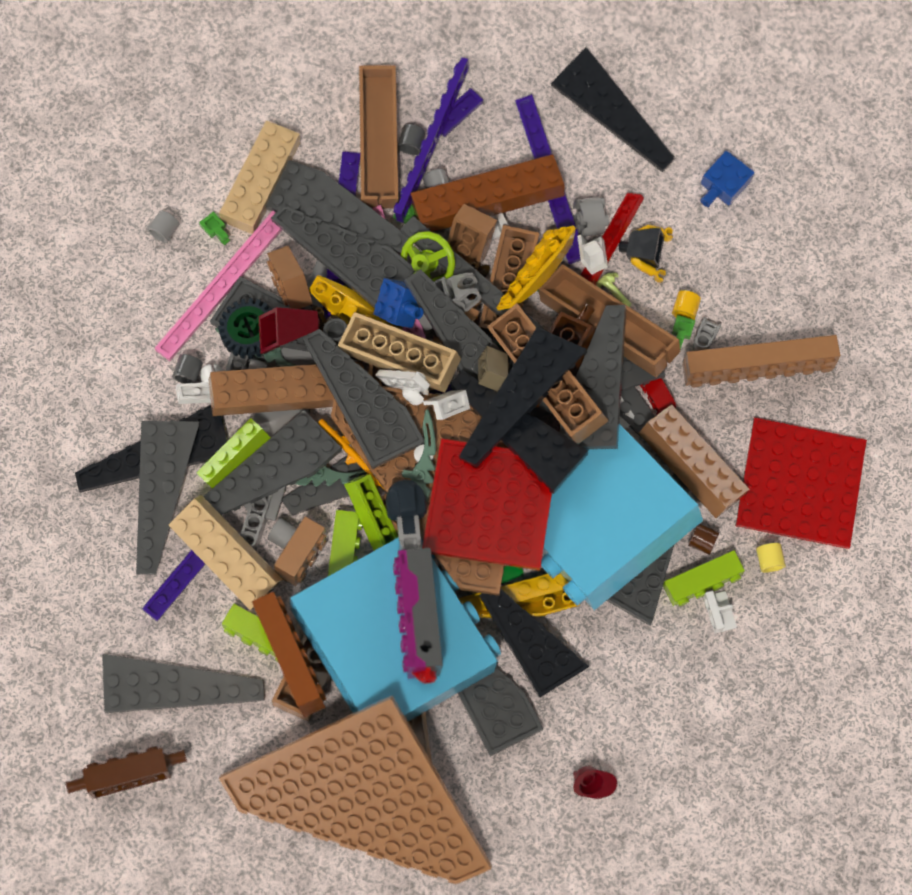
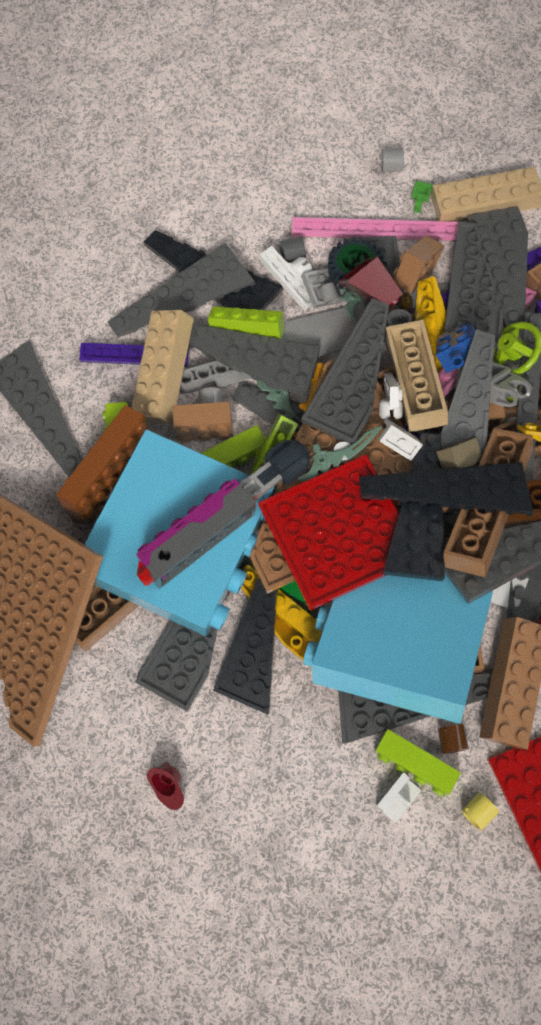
camera: 65 degrees right, 0 degrees up
medium nougat piece [208,361,364,416] -> none

